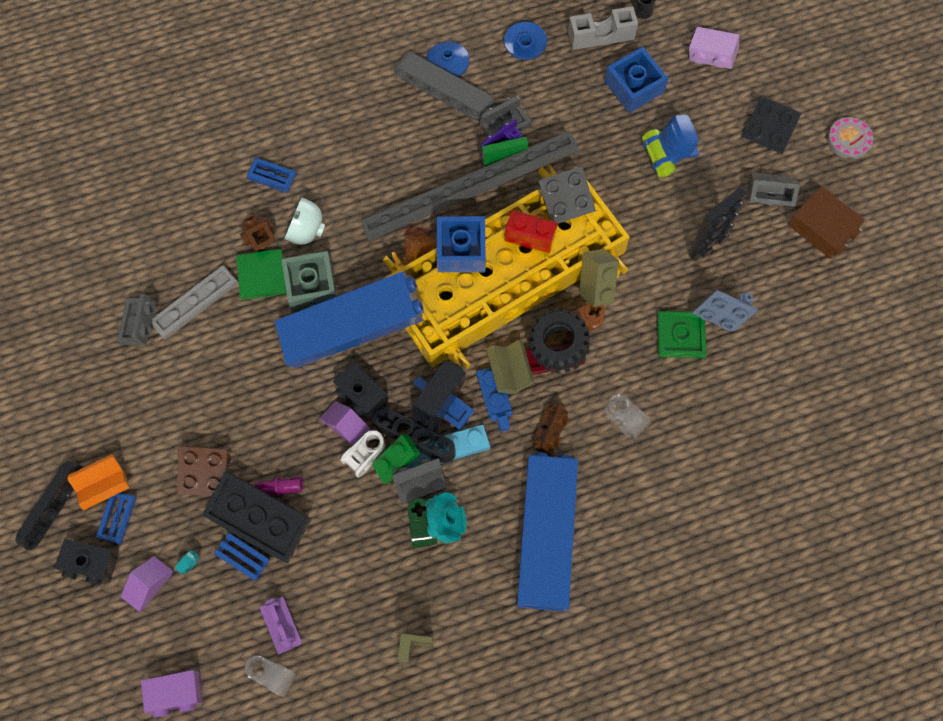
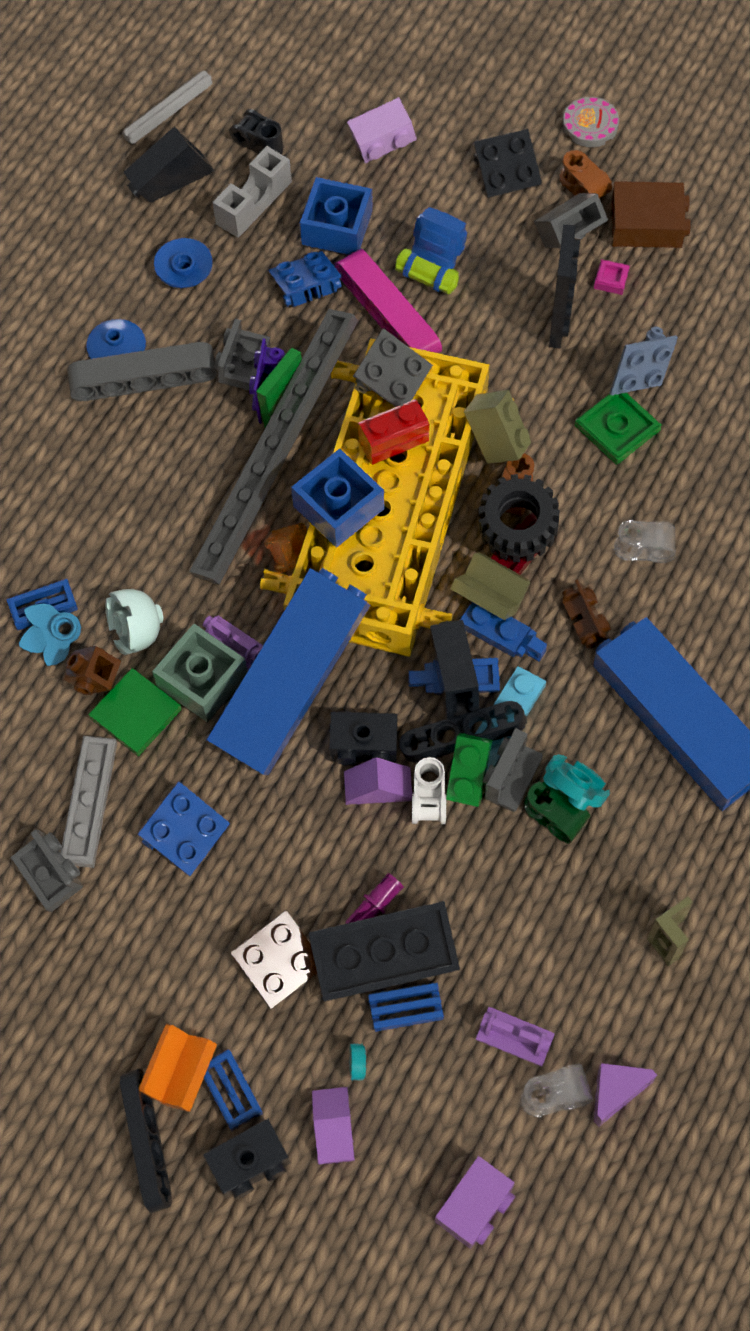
camera: 40 degrees left, 5 degrees down
none -> dark azure plate [19,604,81,666]
none -> blue hinge [137,781,230,876]
none -> medium lavender hinge [203,615,263,670]
none -> blue hinge [269,251,341,307]
none -> dark pink beam [335,249,442,353]
none -> dark orange piece [559,150,612,199]
none -> dark pink tile [594,259,630,295]
none -> medium lavender slope [594,1063,657,1127]

